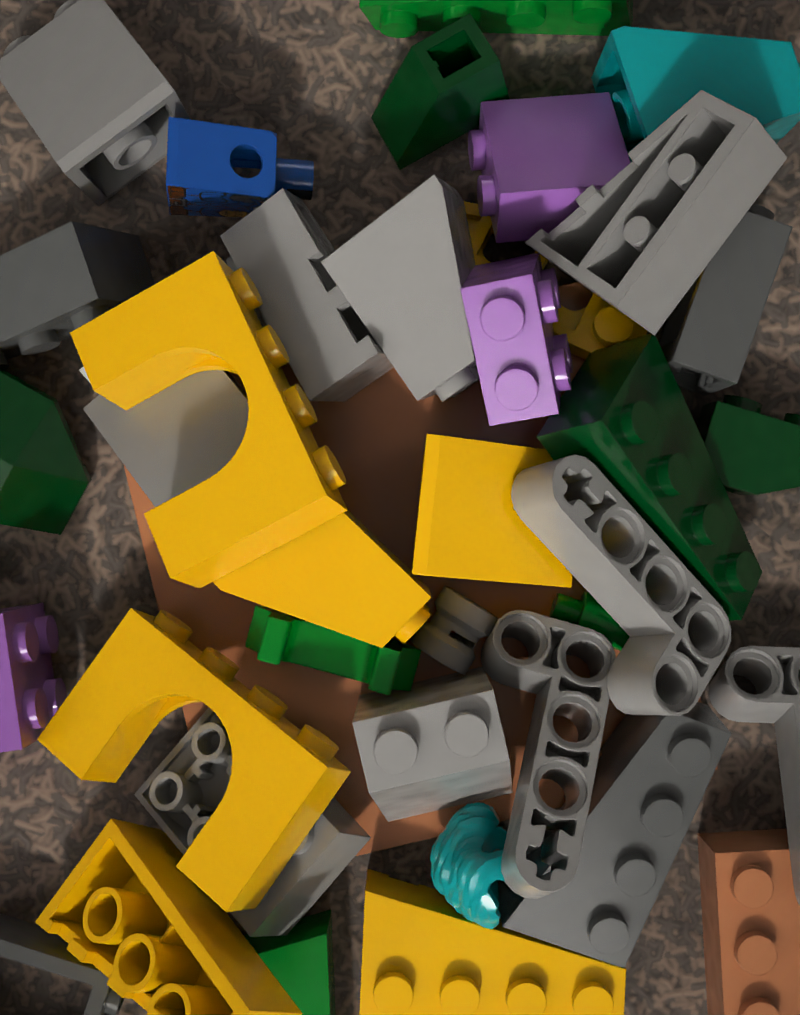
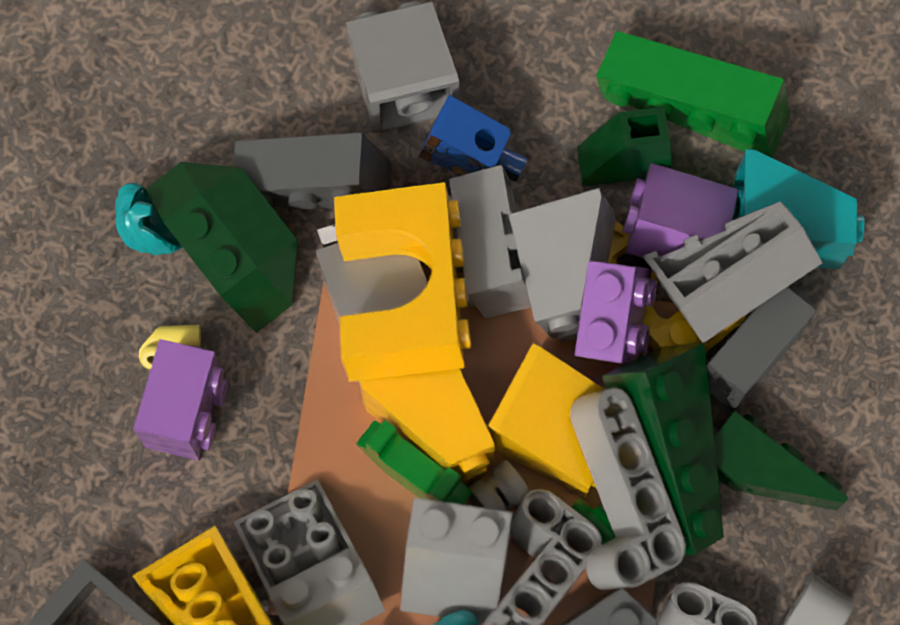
camera: 25 degrees right, 15 degrees down
yellow arch [37,608,351,912] -> none

